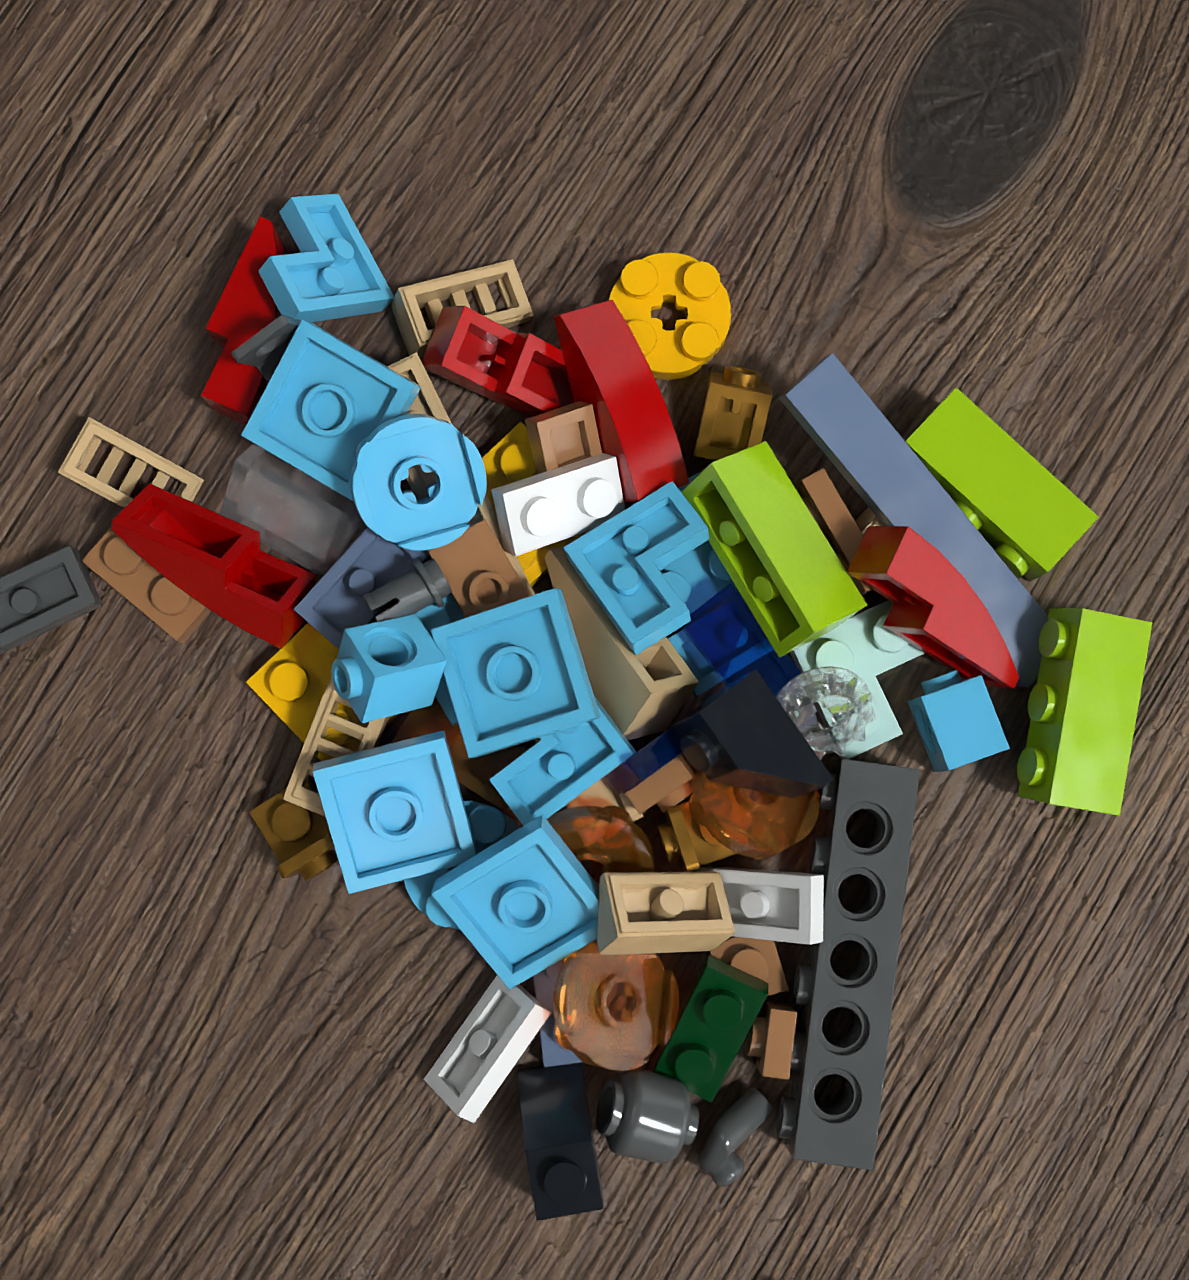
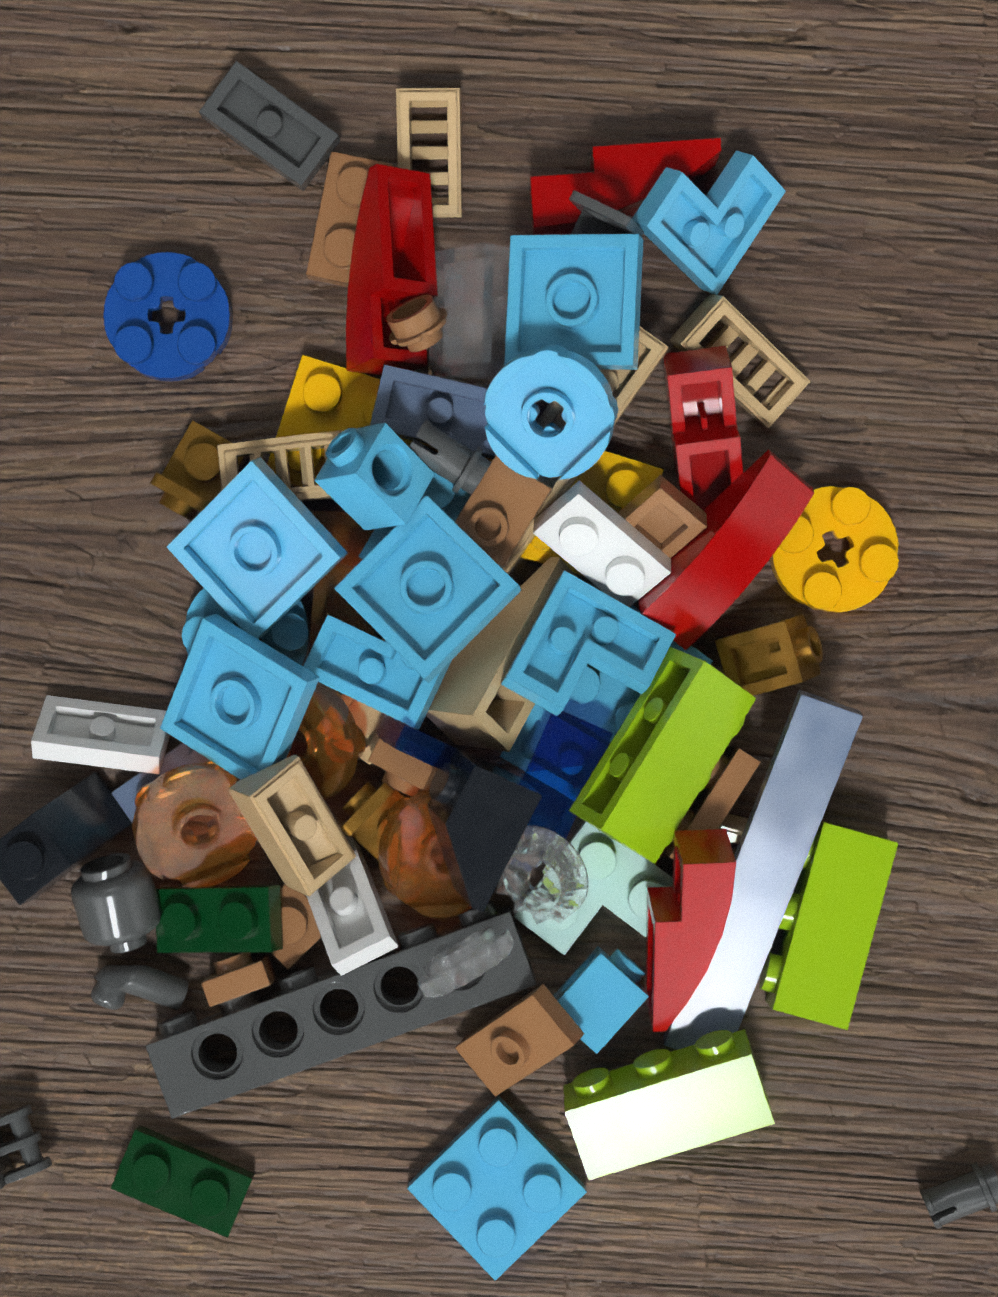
camera: 70 degrees right, 5 degrees up
none -> blue plate [103,252,233,382]
none -> dark green plate [110,1125,255,1238]
none -> medium nougat plate [386,295,448,352]
none -> medium azure plate [407,1096,587,1281]
none -> clear gear [416,926,514,998]
none -> medium nougat plate [455,984,584,1097]

